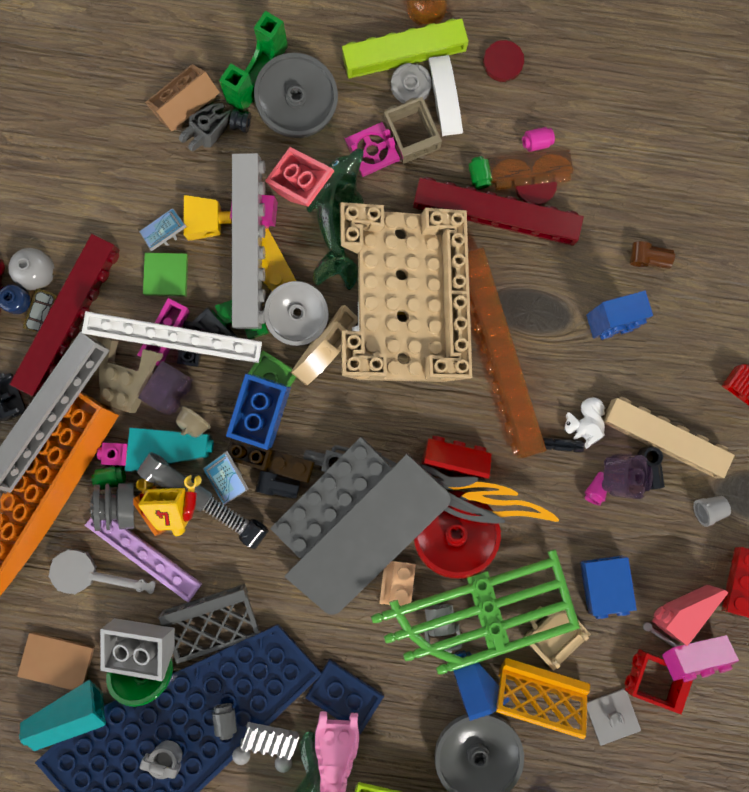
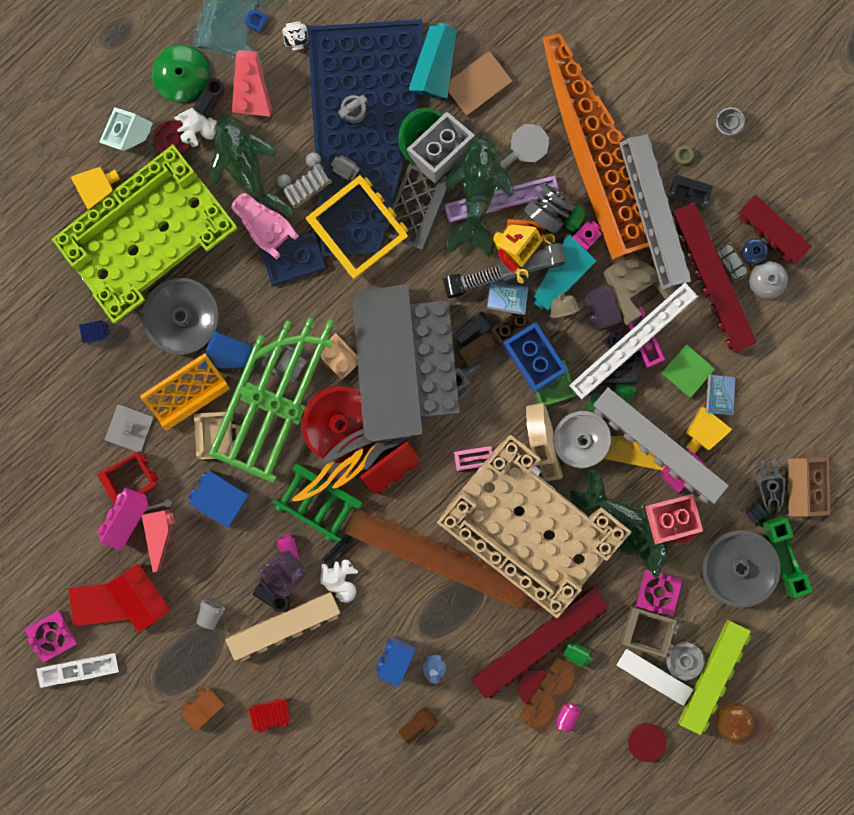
camera: 135 degrees right, 5 degrees up
none -> green fence [273,463,362,543]
none -> yellow window [306,175,408,280]
none -> medium blue rock [423,655,446,684]
none -> clear green animal [445,132,513,258]
none -> bright pink tile [454,446,493,471]

